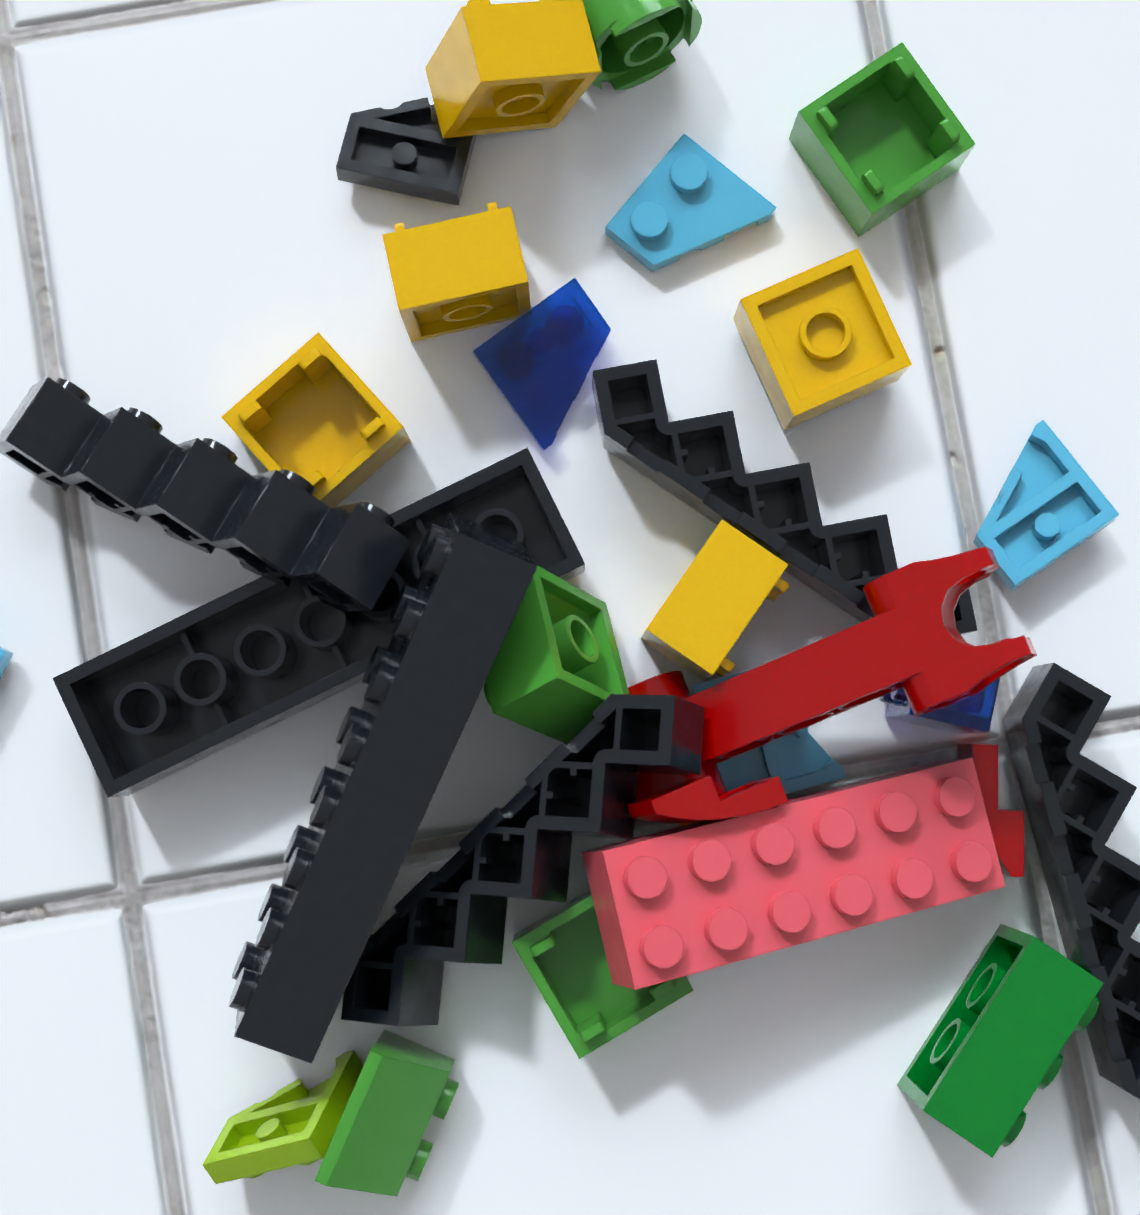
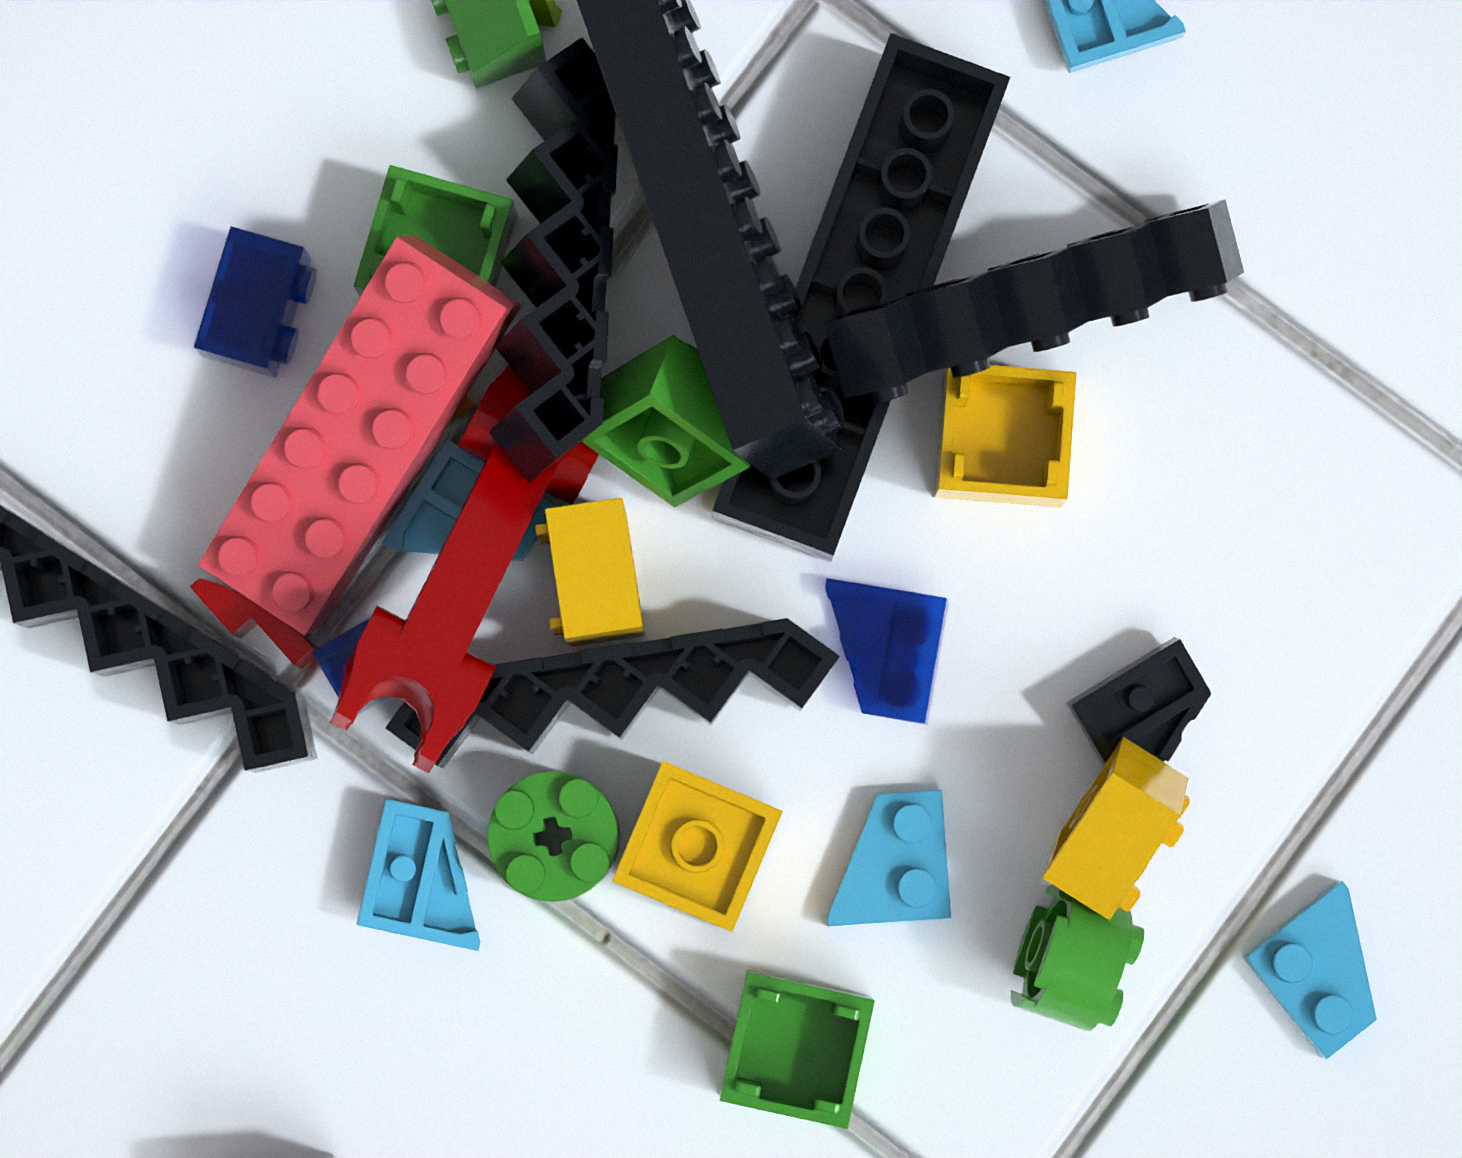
camera: 135 degrees right, 0 degrees up
yellow container [382,202,531,342] -> none
red slope [627,776,789,824] -> none
green brick [897,924,1104,1158] -> none
none -> clear blue brick [193,226,317,378]
none -> bright green brick [487,771,620,902]

